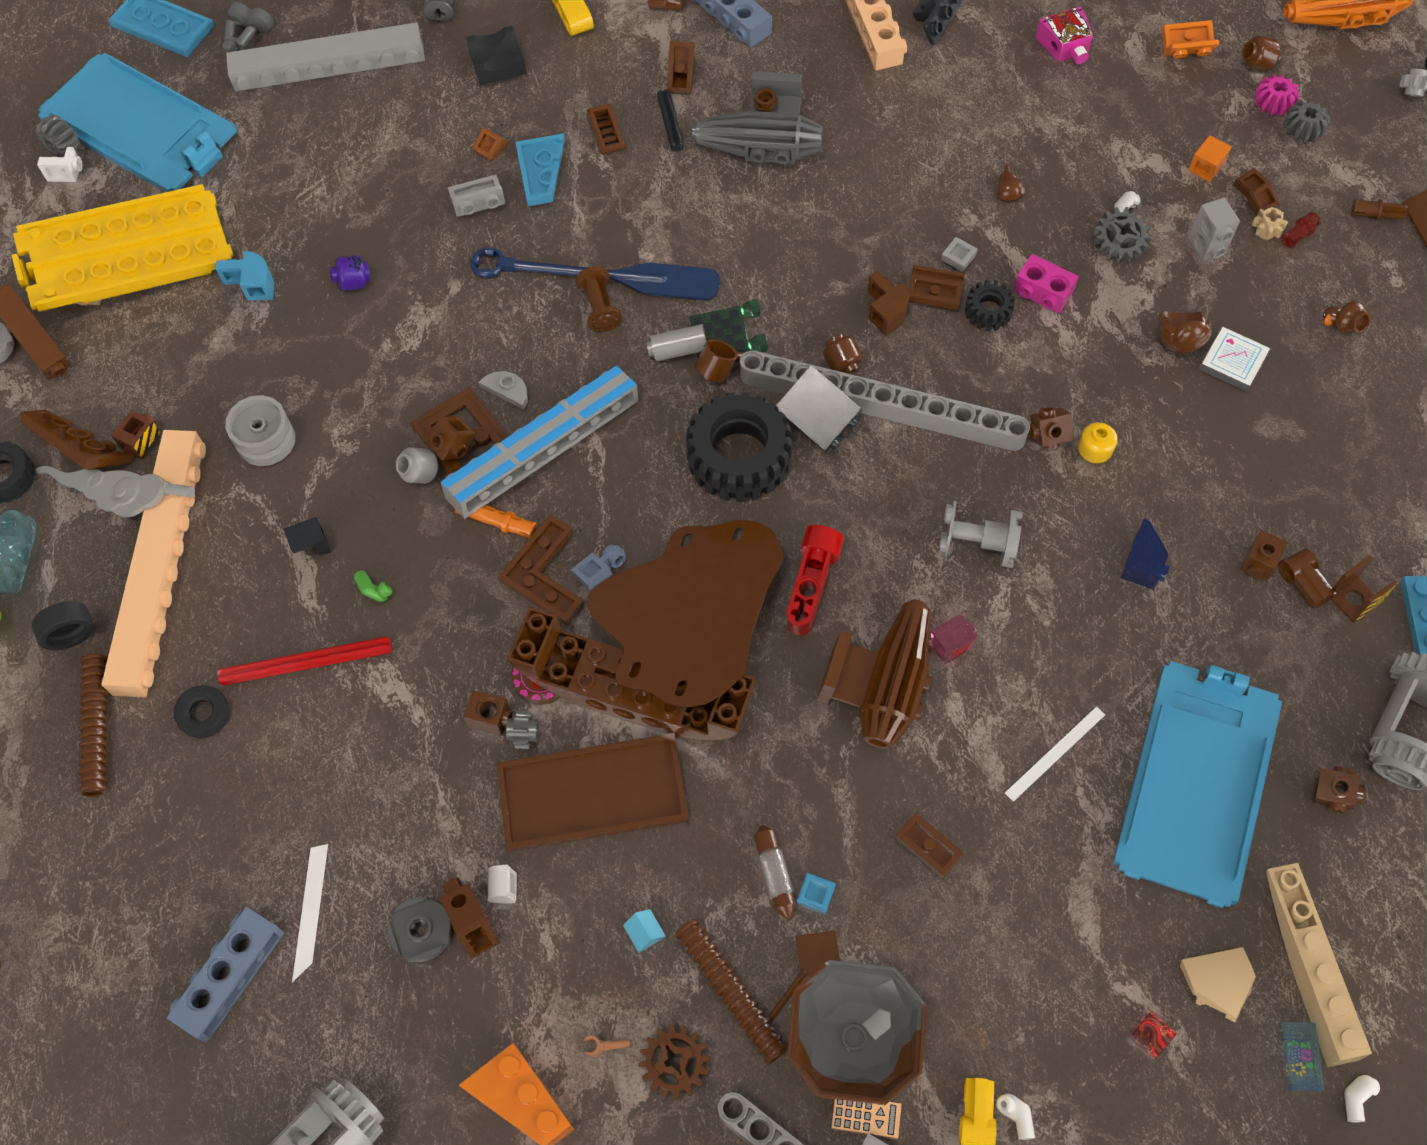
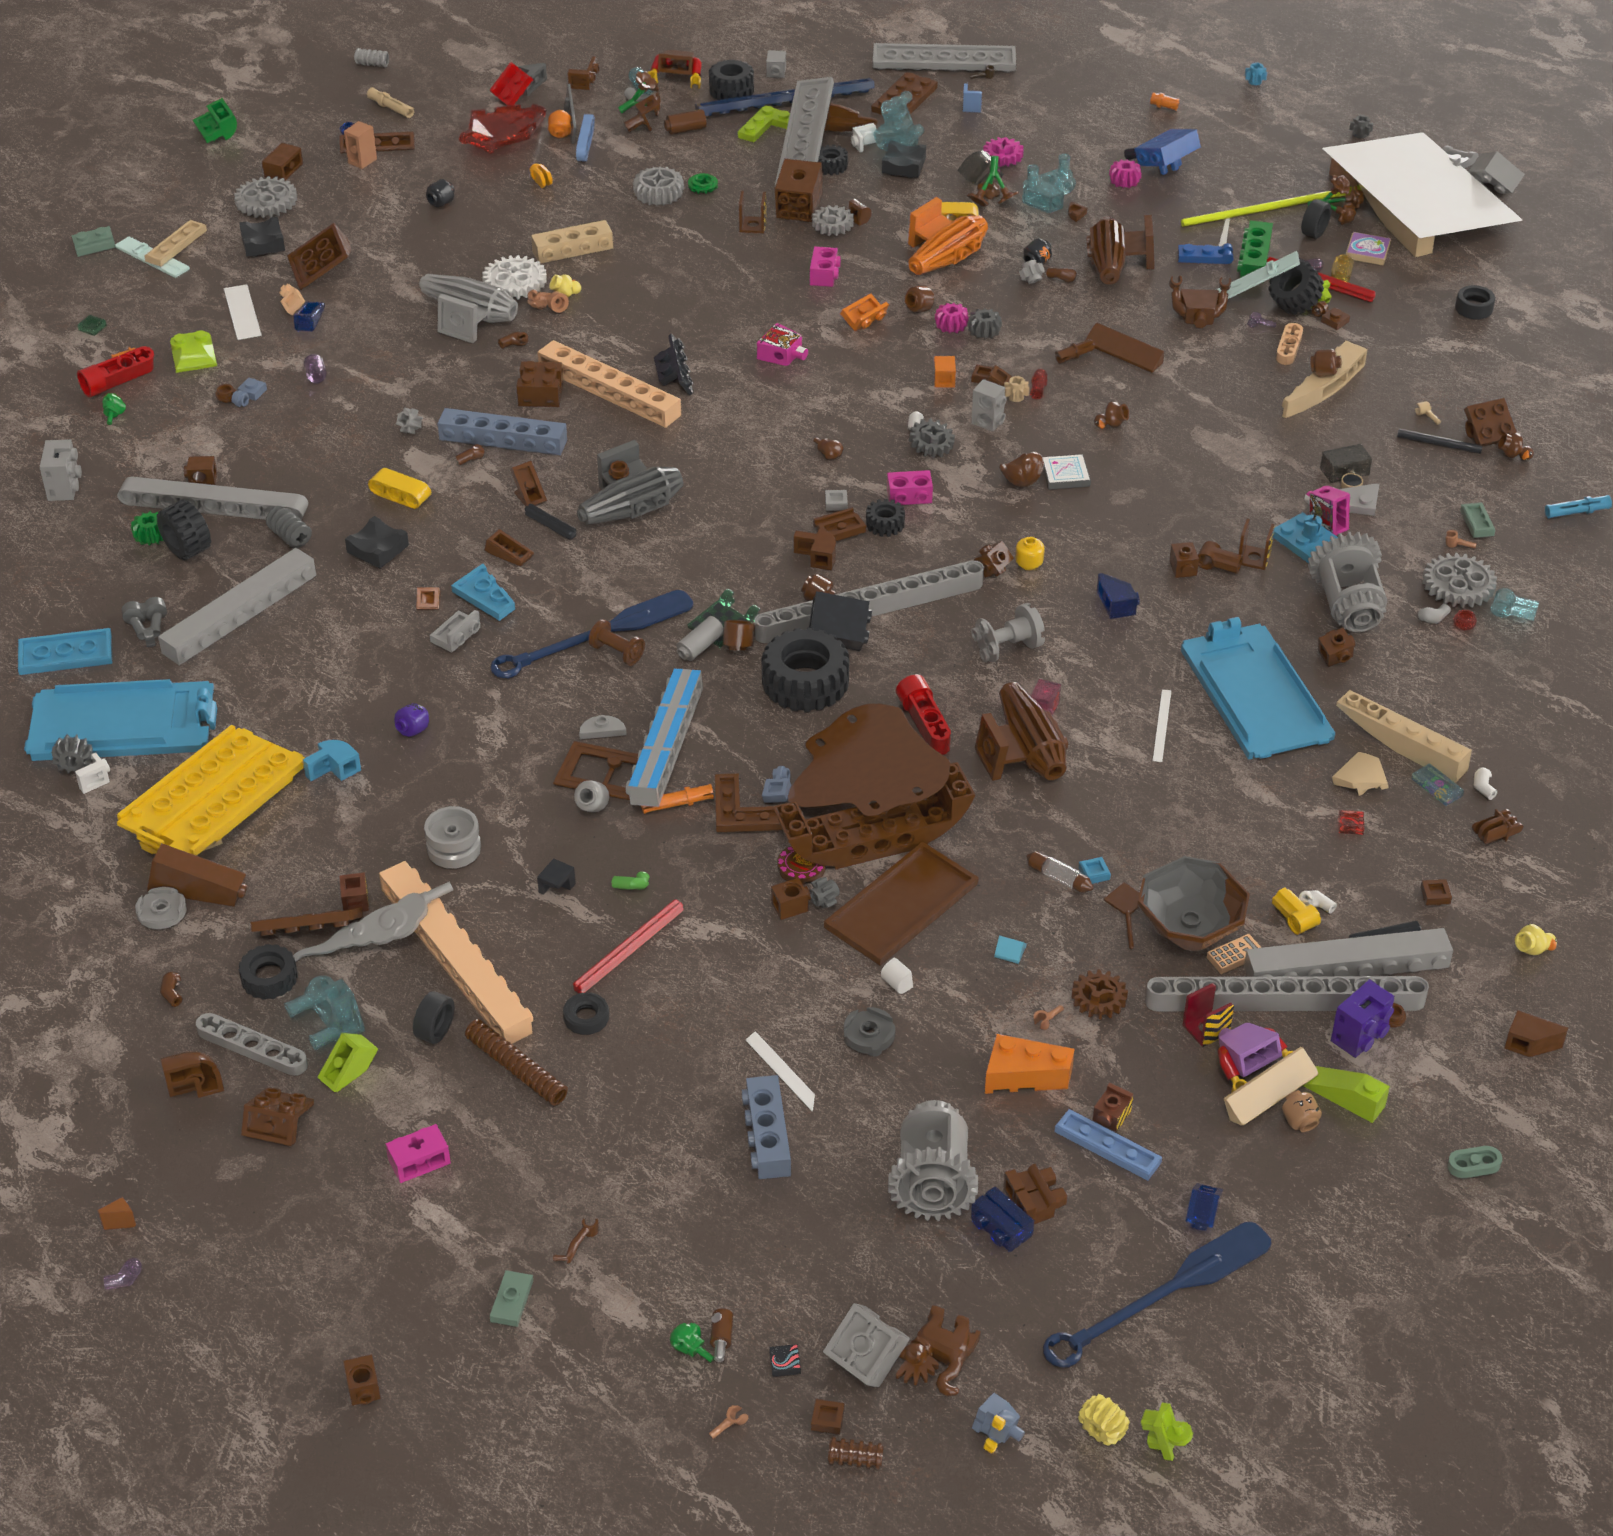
camera: 40 degrees left, 20 degrees down
reddish brown brick [426,416,475,461] -> none
reddish brown torso [440,878,500,959] -> none
reddish brown piece [675,919,788,1064] -> none
reddish brown plate [895,813,964,879] -> none

